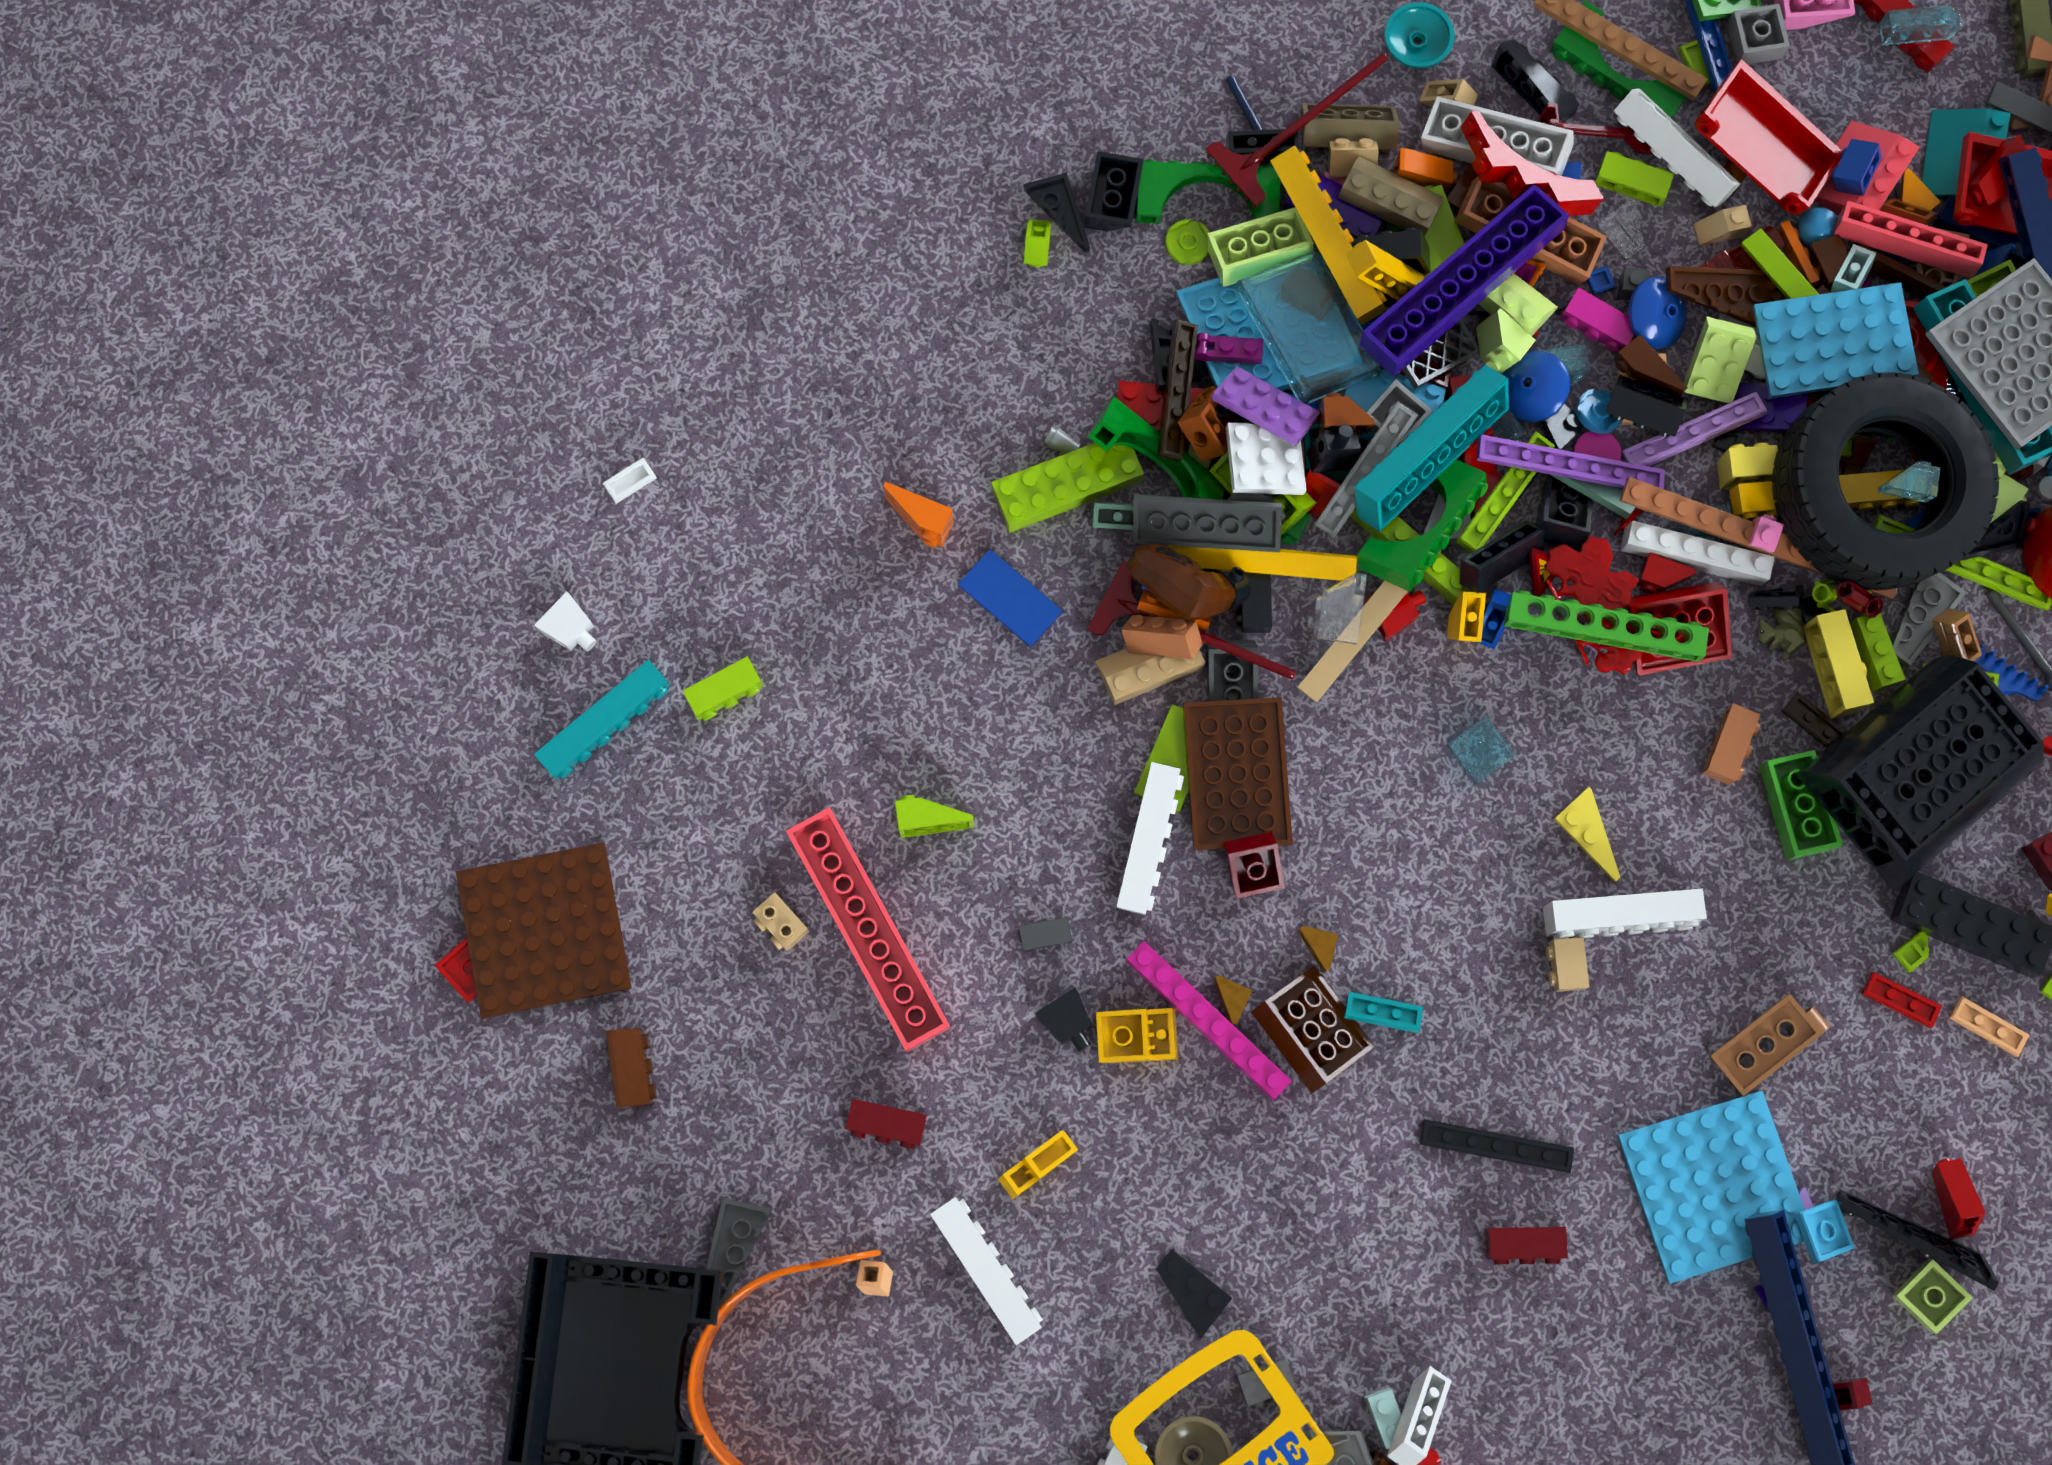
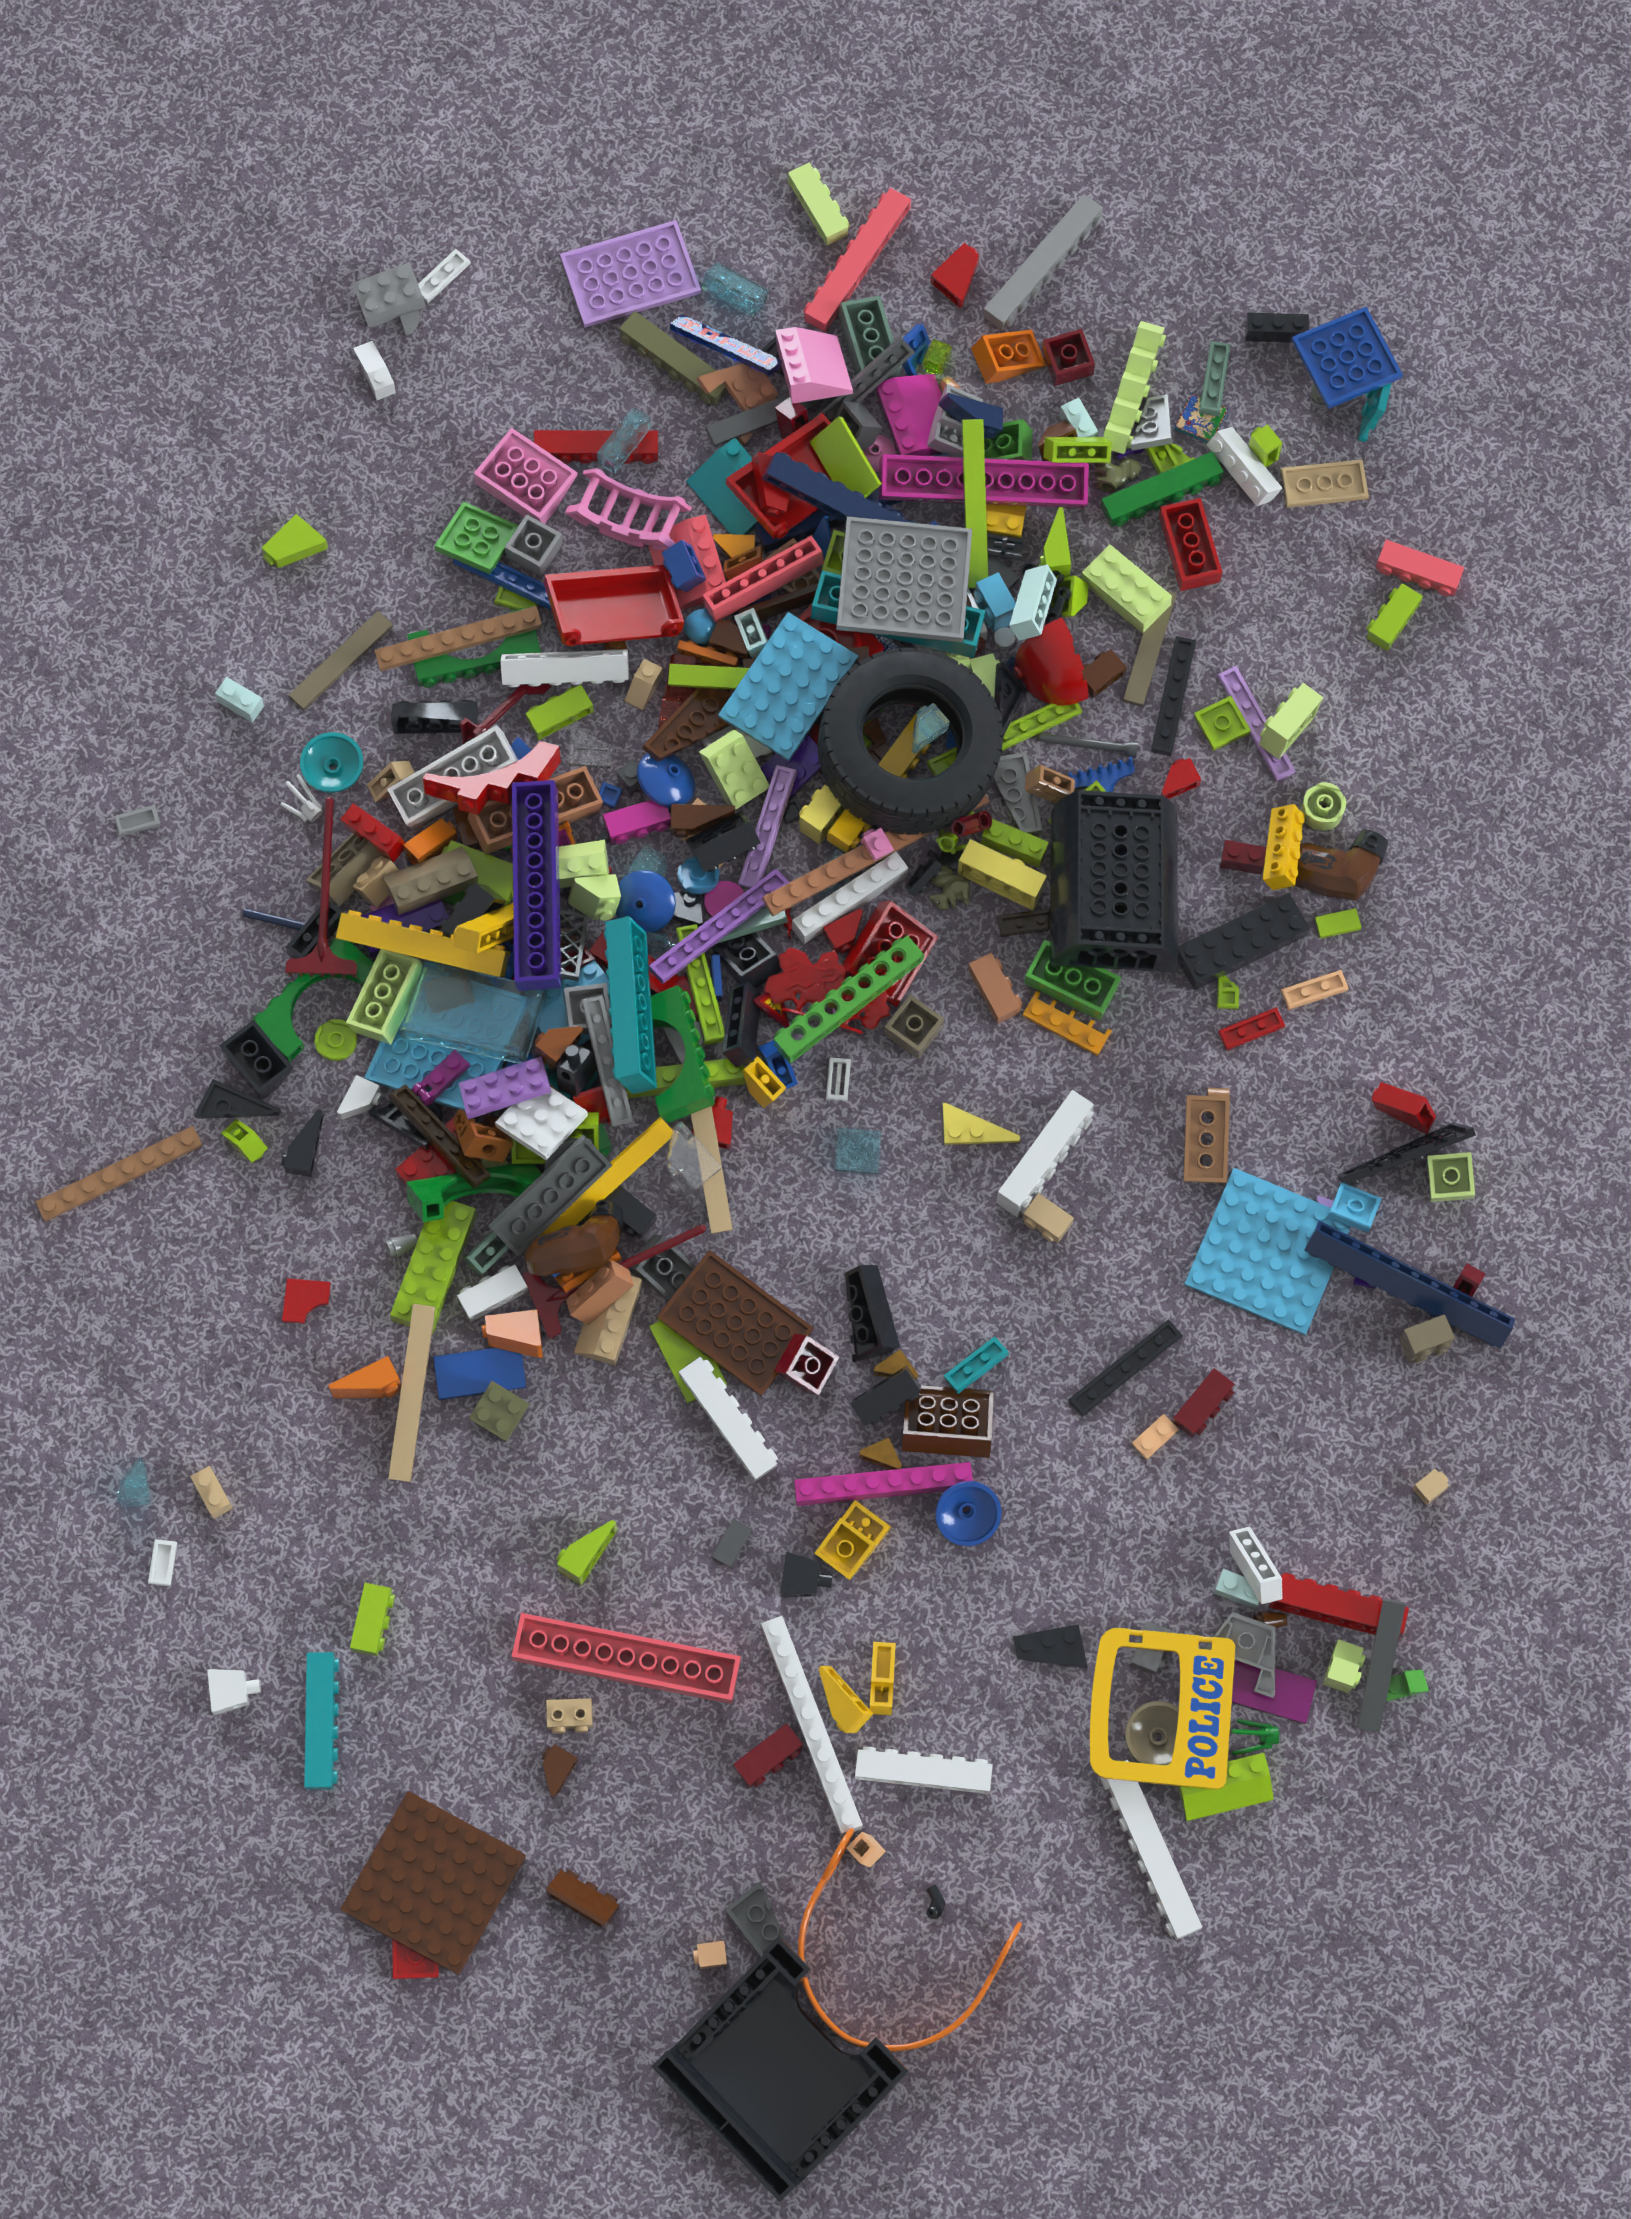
camera: 50 degrees left, 5 degrees down
none -> medium nougat plate [35,1126,203,1222]
none -> clear light blue slope [116,1457,151,1508]
none -> tan brick [190,1466,233,1519]
none -> white plant [280,775,323,823]
none -> black slope [281,1109,324,1177]
none -> red tile [282,1278,331,1324]
none -> white slope [337,1075,382,1120]
none -> red arch [340,803,405,863]
none -> tan tile [388,1304,436,1482]
none -> white brick [457,1265,528,1322]
none -> olive brick [469,1381,530,1442]
none -> slope [482,1309,543,1358]
none -> reddish brown slope [541,1744,578,1799]
none -> bright pink fence [565,468,692,551]
none -> light nougat brick [693,1941,727,1969]
none -> blue tile [710,955,723,1002]
none -> white brick [761,1616,863,1837]
none -> yellow slope [819,1666,873,1733]
none -> white tile [826,1057,851,1102]
none -> black wedge [845,1265,900,1362]
none -> black brick [851,1365,921,1426]
none -> dark tan brick [884,994,945,1059]
none -> black arm [926,1884,945,1919]
none -> blue dish [935,1481,1002,1546]
none -> light orange hinge [1022,991,1112,1056]
none -> light nougat plate [1132,1414,1179,1460]
none -> dark tan brick [1399,1314,1455,1364]

